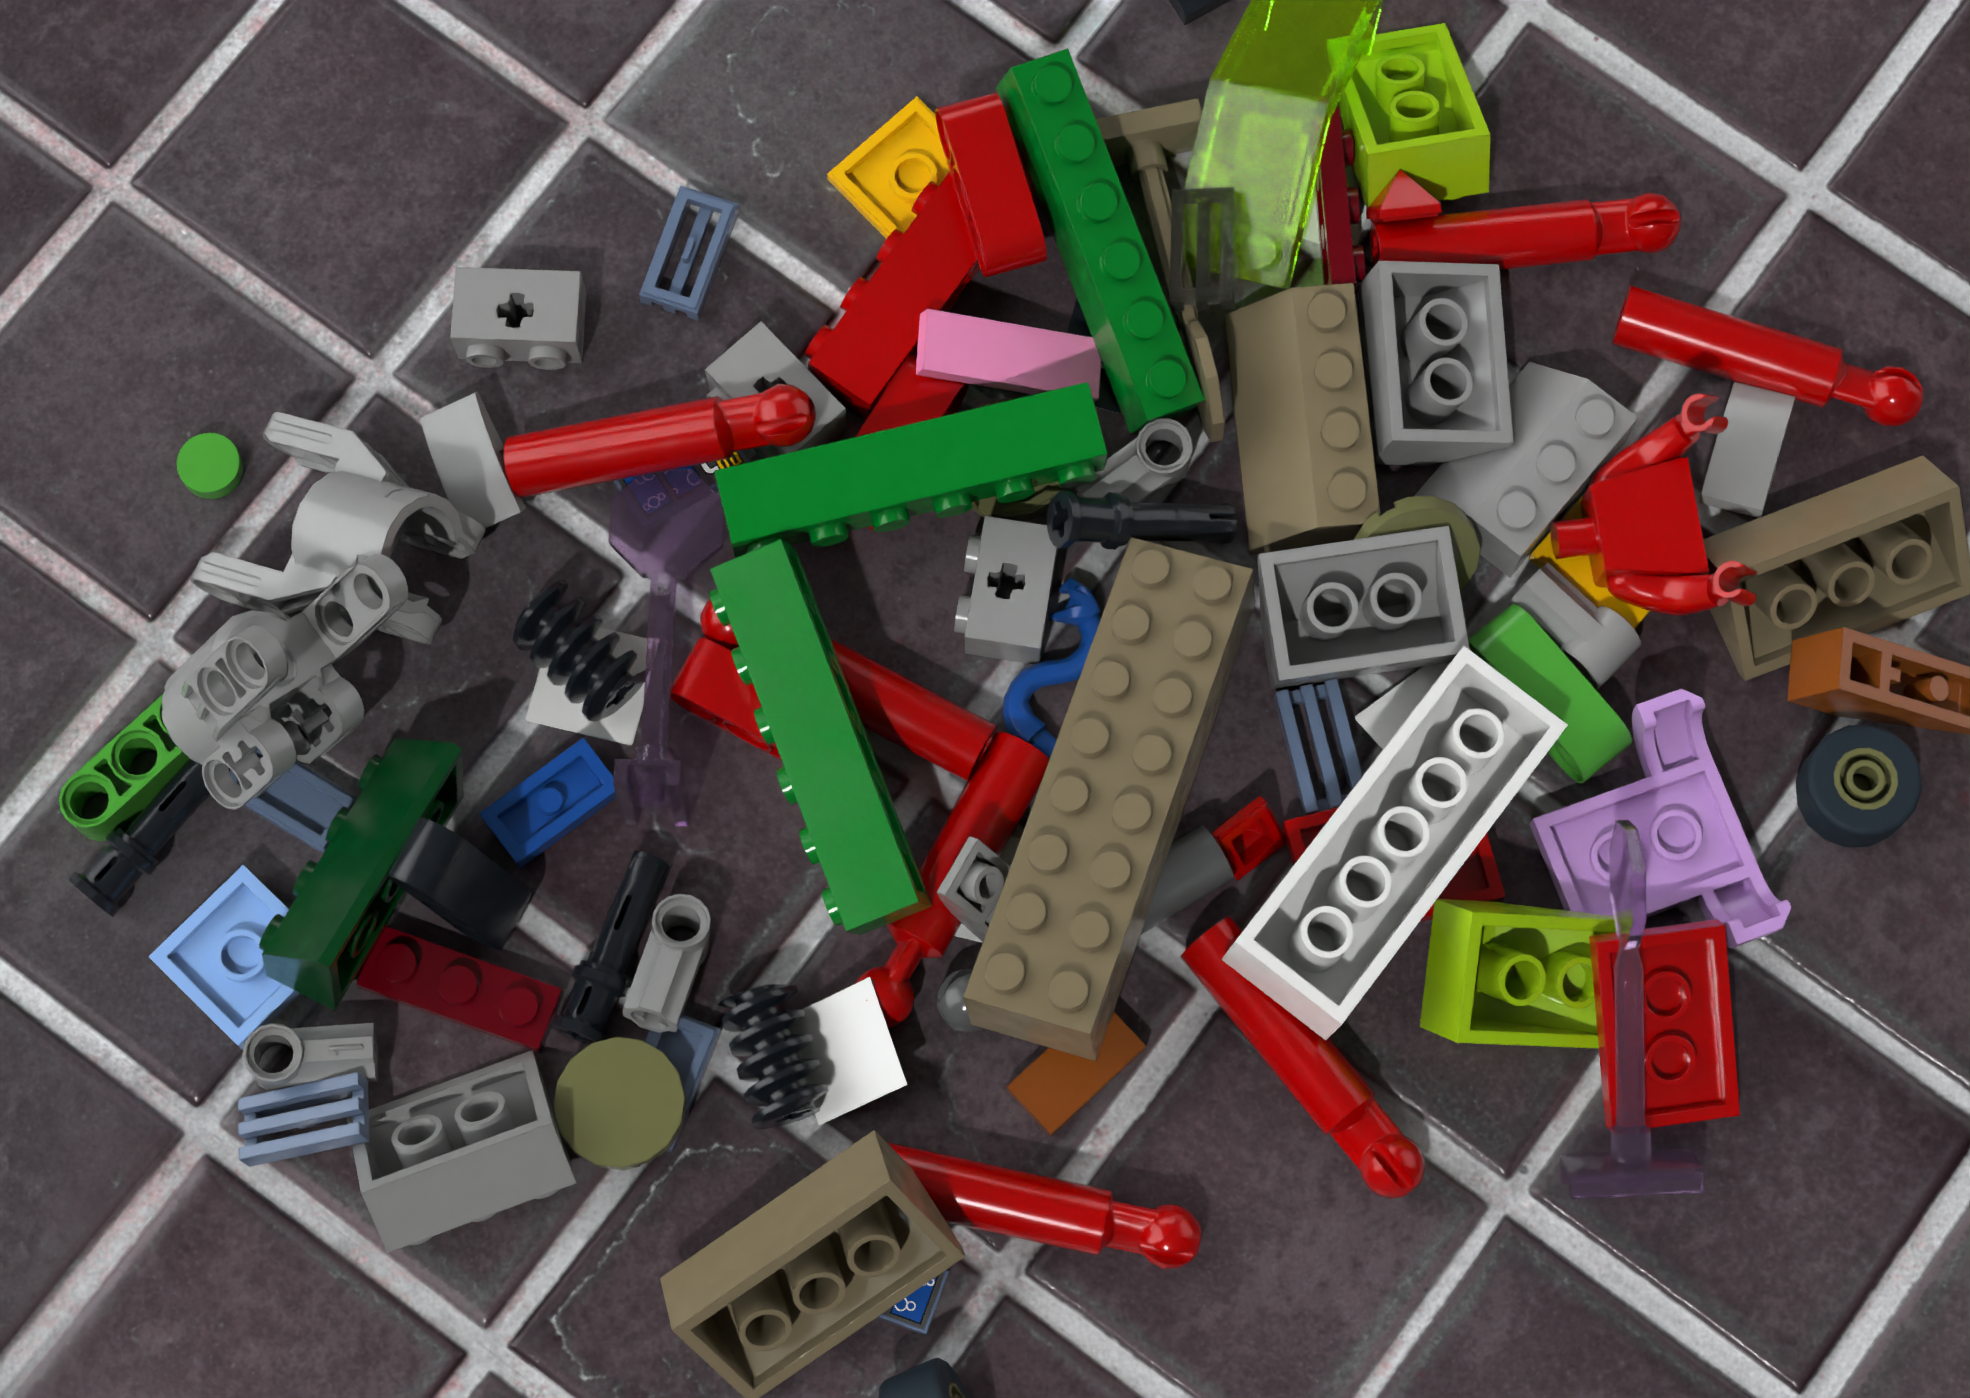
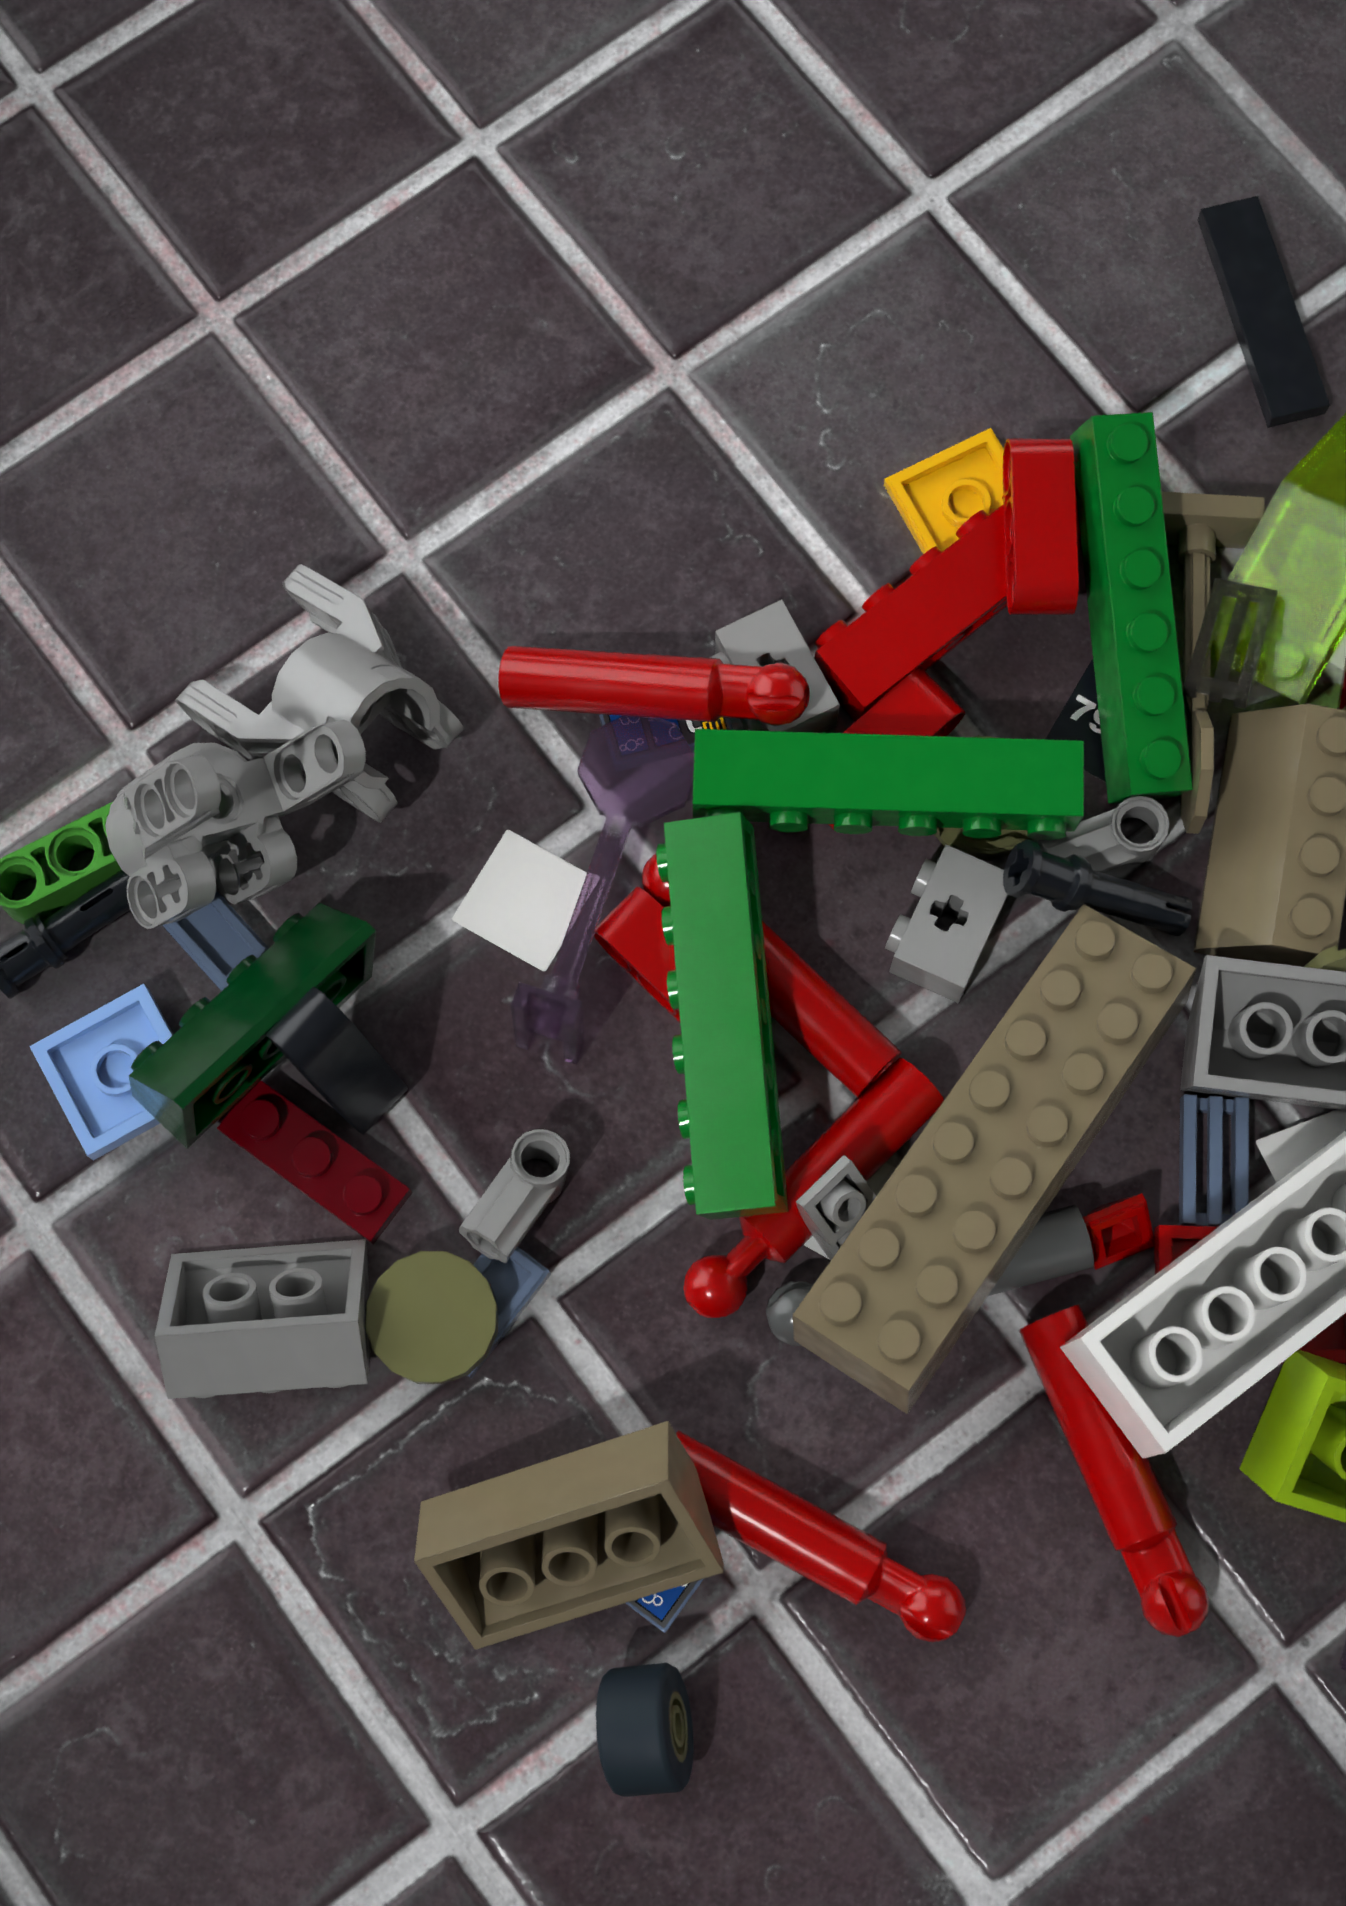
camera: 20 degrees right, 0 degrees up
bright green tile [177,433,244,499] -> none
sand blue tile [238,1072,370,1167] -> none
light grey piece [243,1023,379,1092] -> none
light grey slope [420,391,526,528] -> none
light grey brick [450,267,587,370] -> none
blue plate [479,737,623,869] -> none
black piece [513,579,650,721] -> none
black pin [550,850,670,1045] -> none
sand blue tile [639,185,740,321] -> none
black piece [718,984,829,1130] -> none
white sticker [790,977,908,1125] -> none
bright pink tile [916,309,1101,402] -> none
blue animal [1002,578,1101,759] -> none
dark orange tile [1006,1012,1146,1137] -> none

